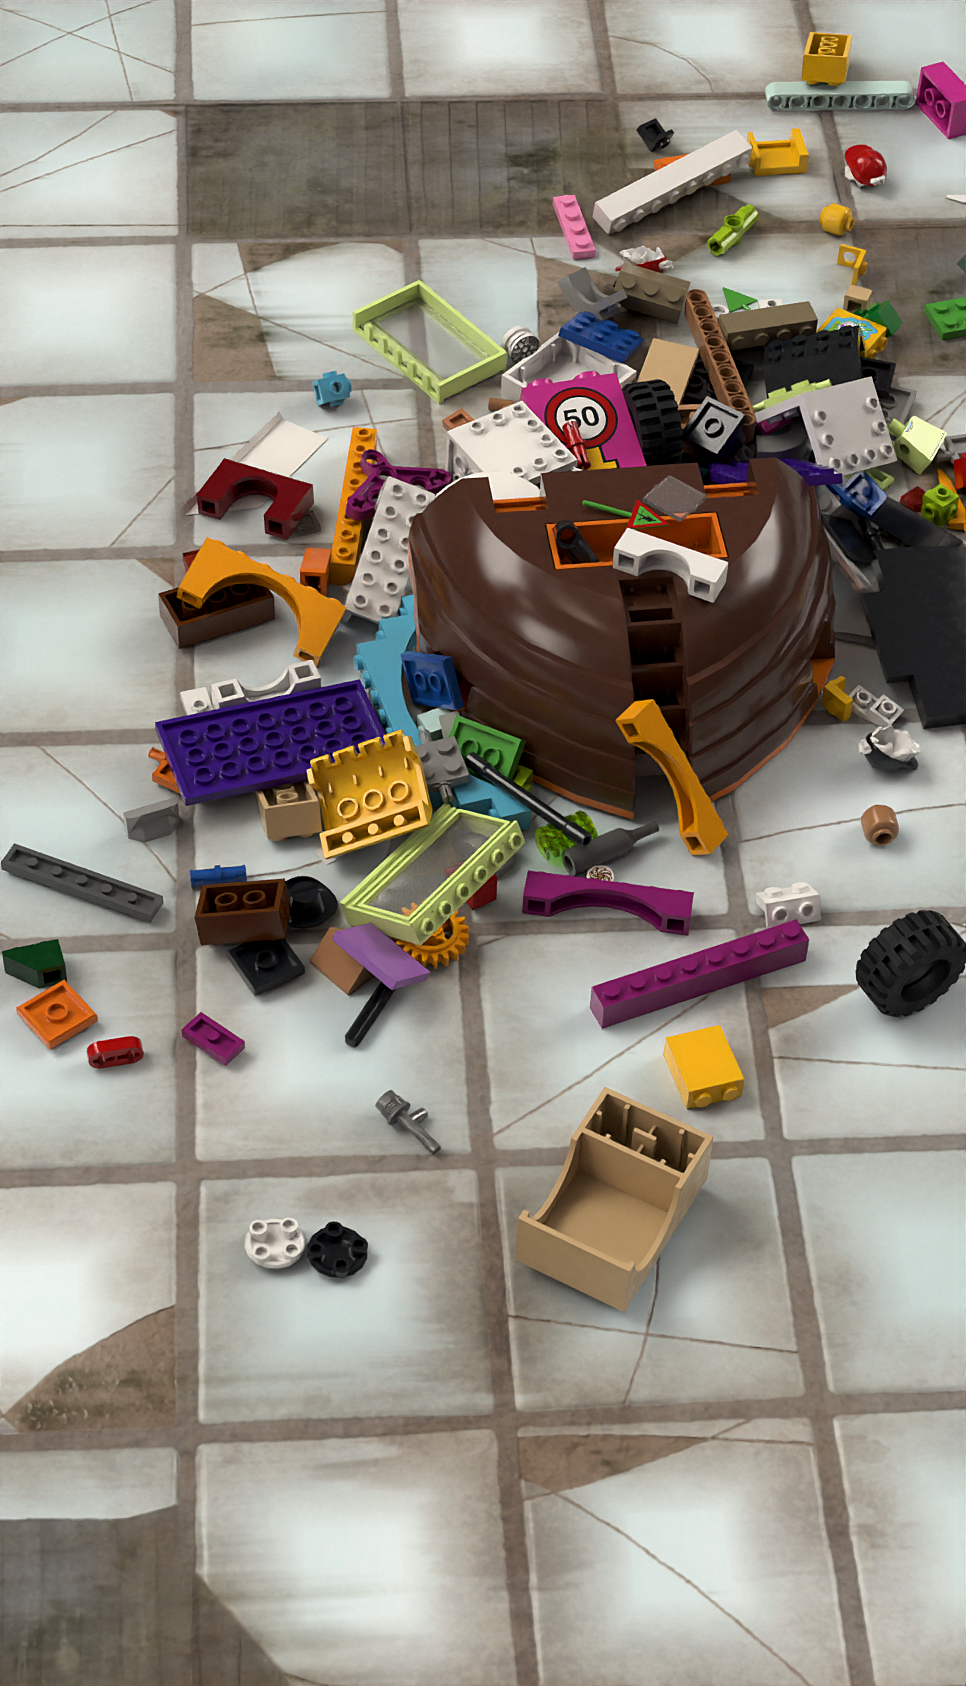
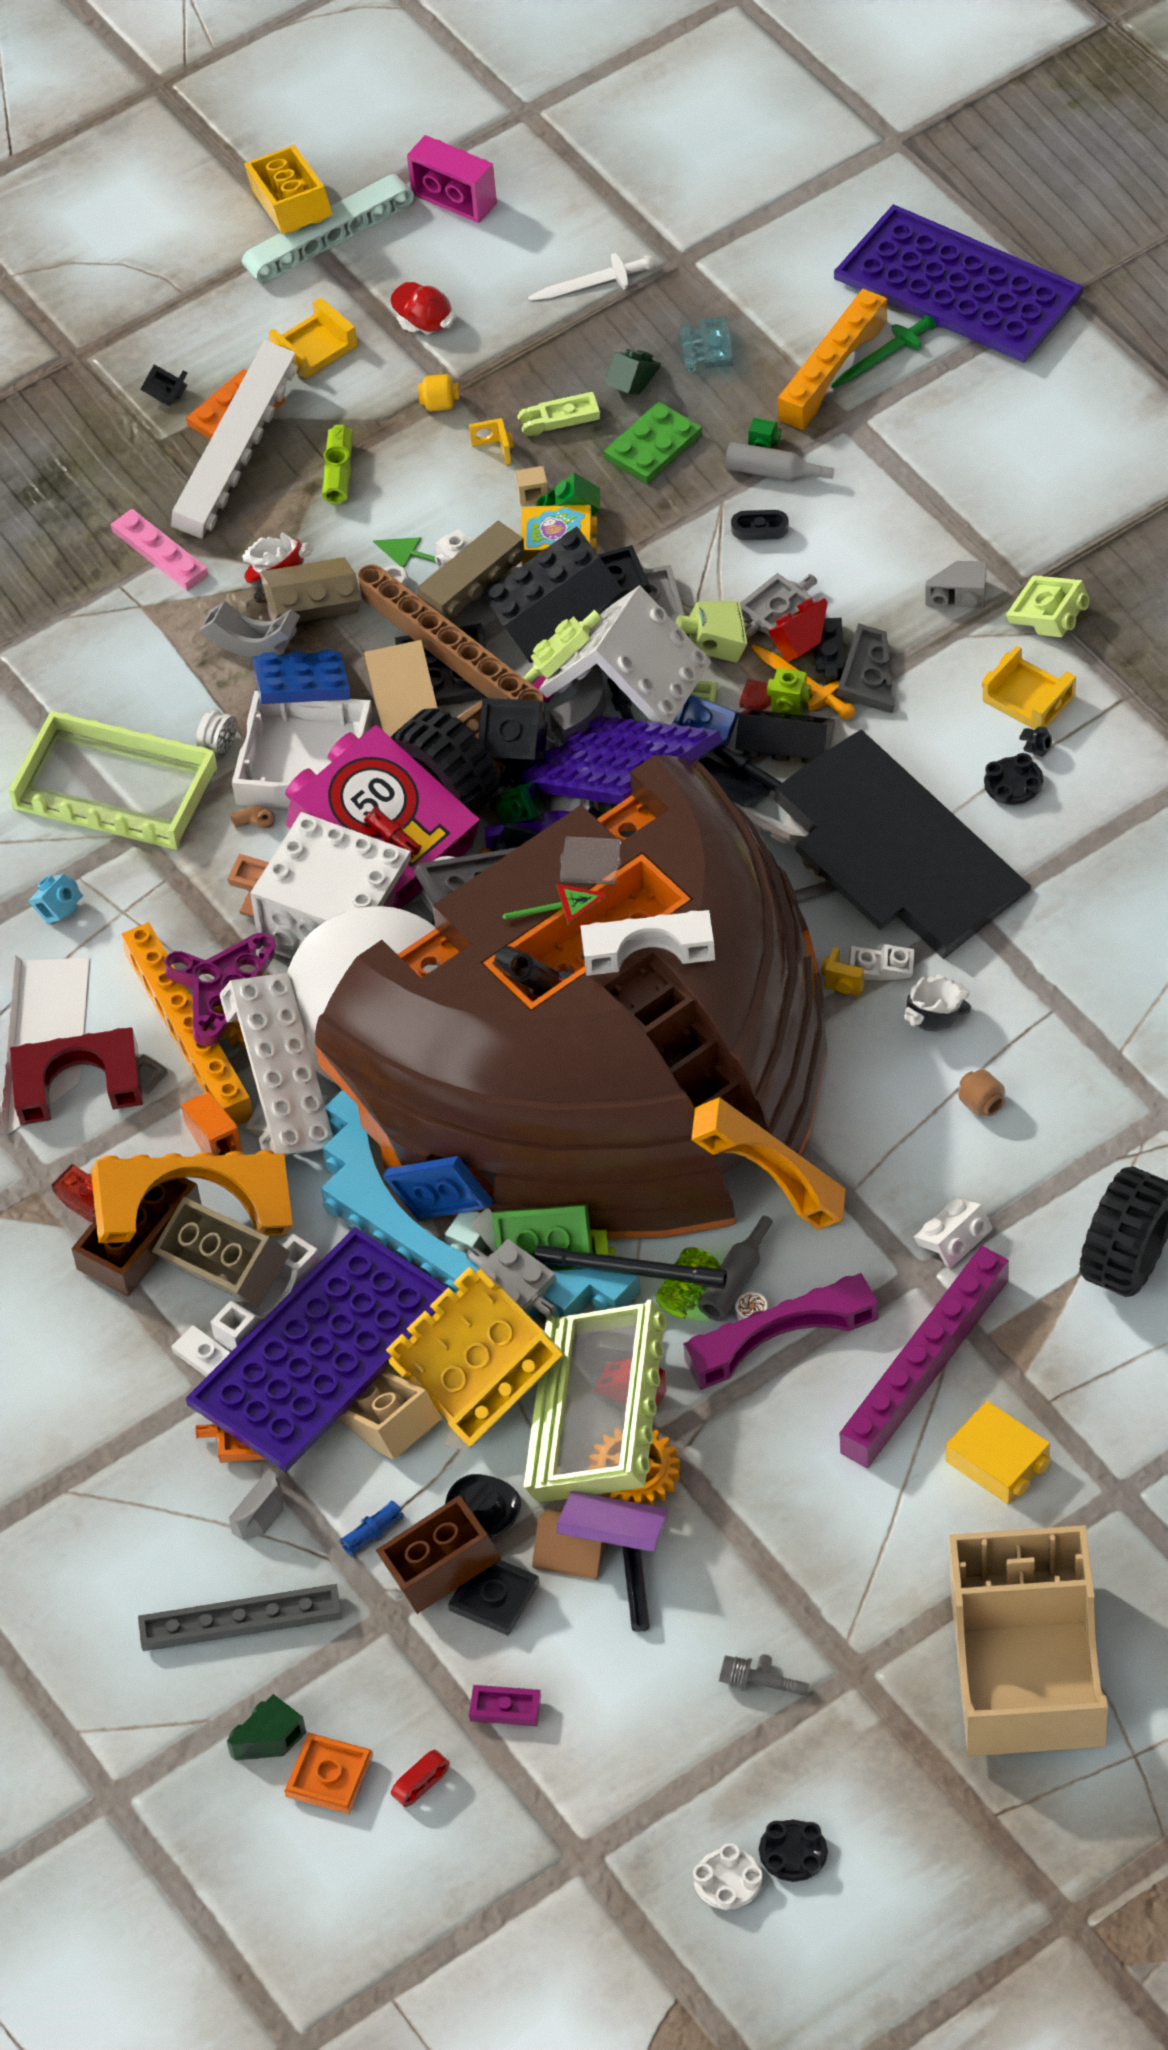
camera: 25 degrees left, 5 degrees up
none -> dark tan brick [152,1197,290,1308]
none -> yellowish green hinge [517,392,600,437]

